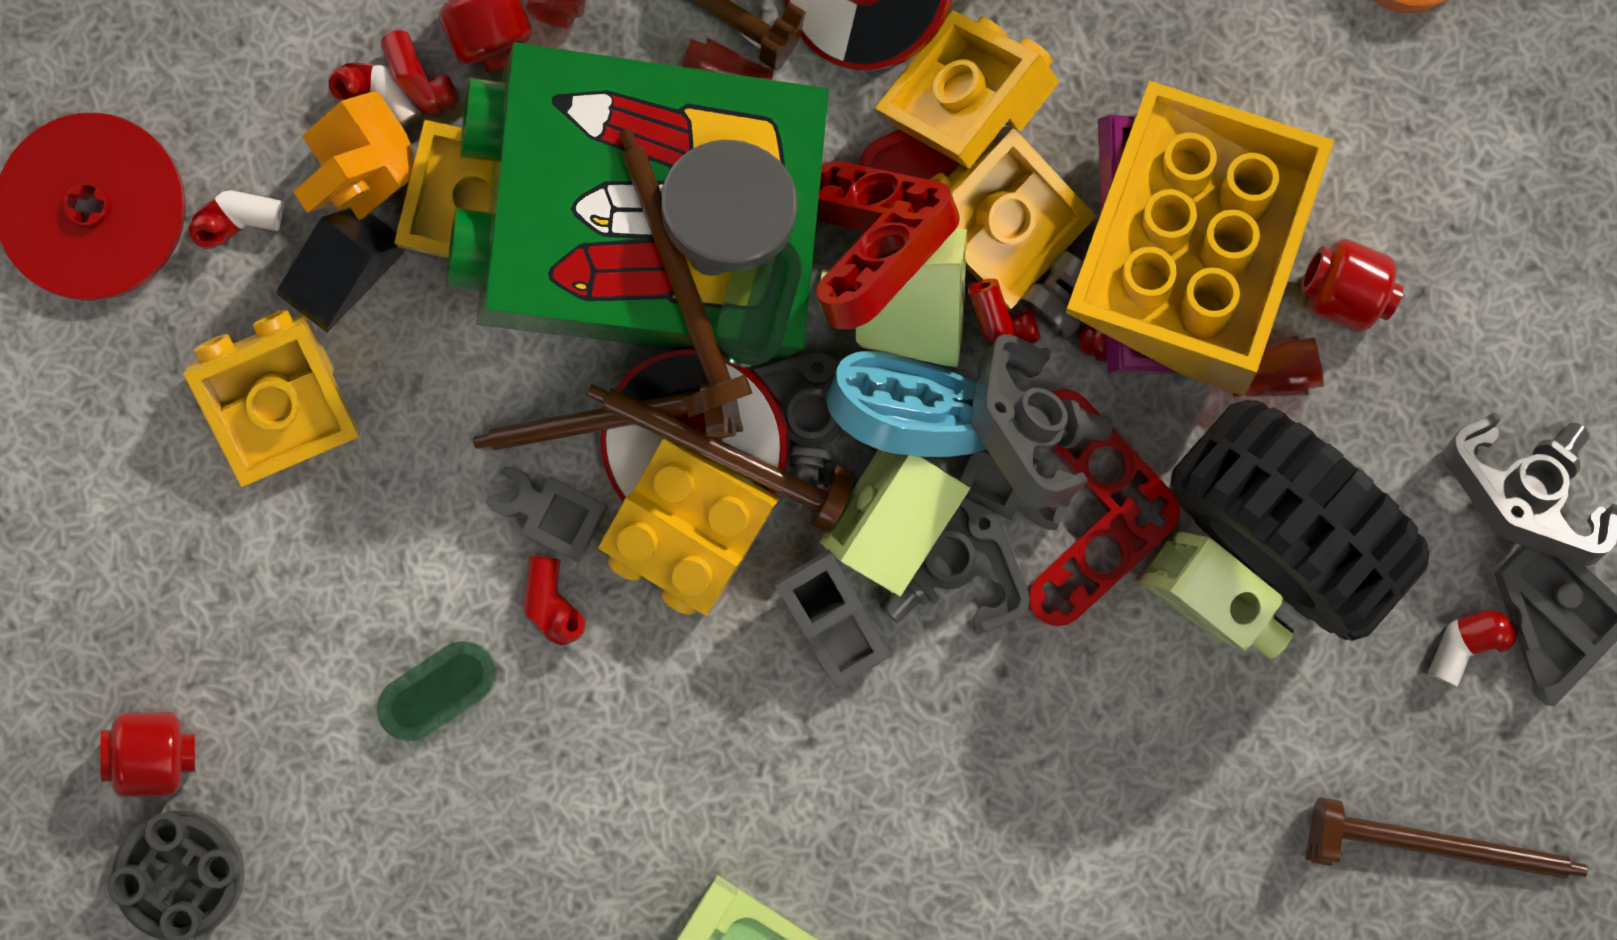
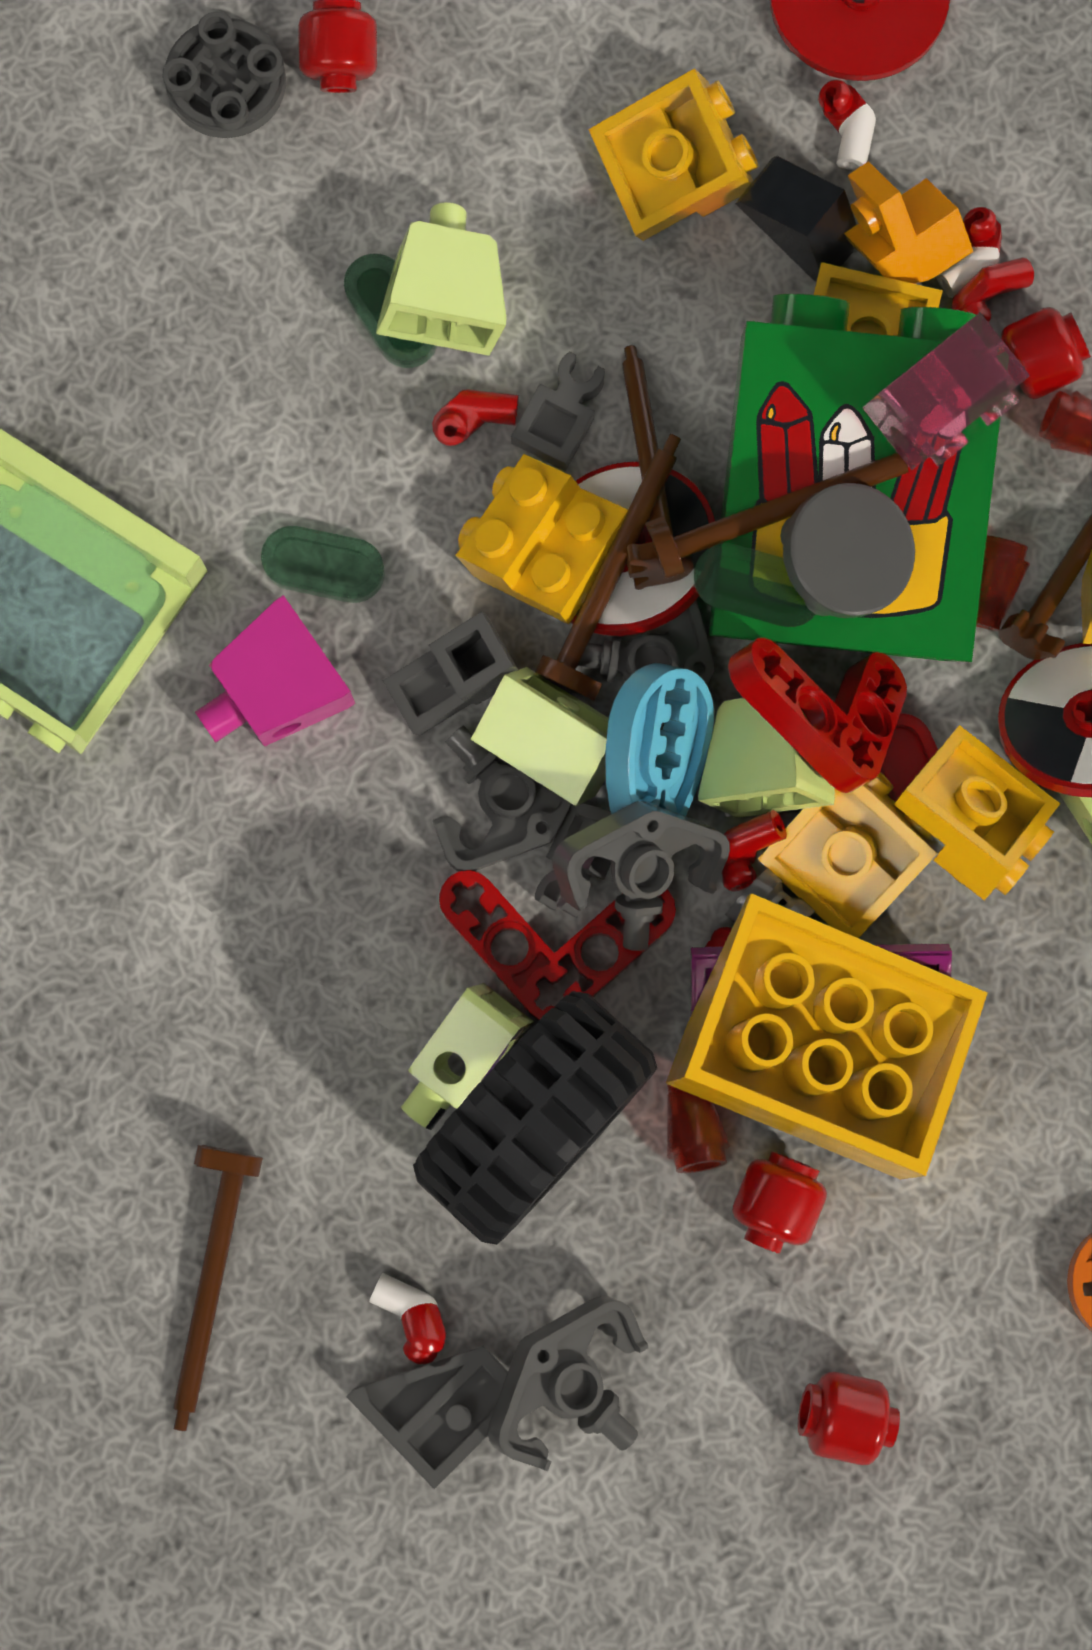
camera: 90 degrees right, 5 degrees down
none -> dark pink torso [195,595,356,746]
none -> clear green tile [261,526,385,603]
none -> yellowish green torso [376,202,507,356]
none -> red head [798,1372,900,1465]
none -> clear pink brick [863,313,1030,470]

